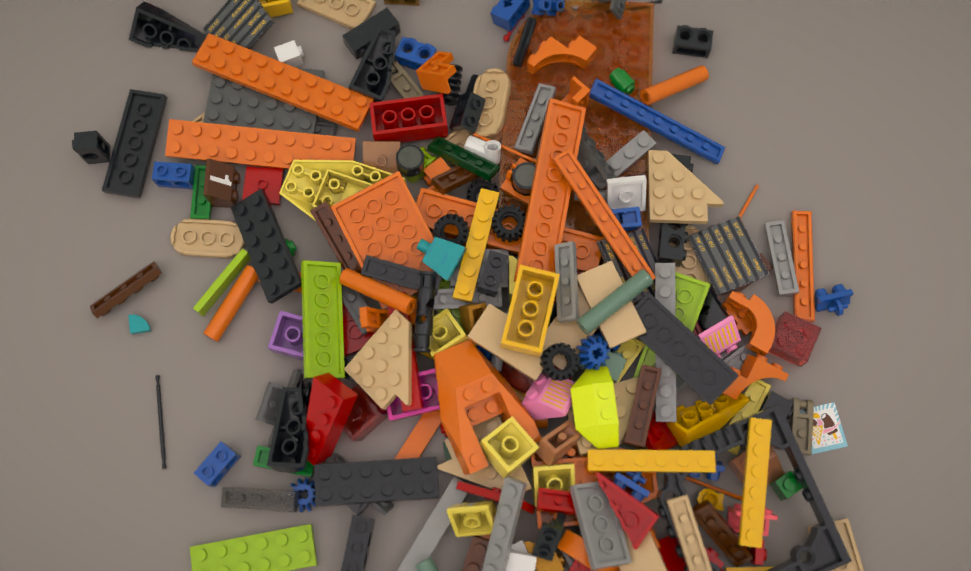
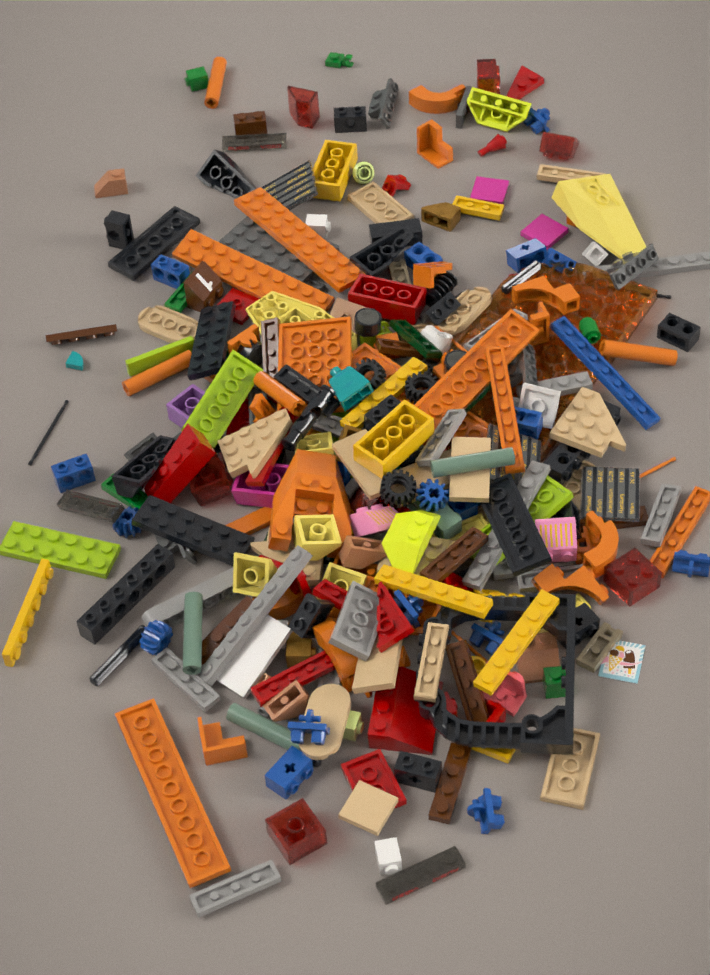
camera: 30 degrees right, 25 degrees down
none -> nougat slope [94,168,128,198]
none -> piece [227,324,263,366]

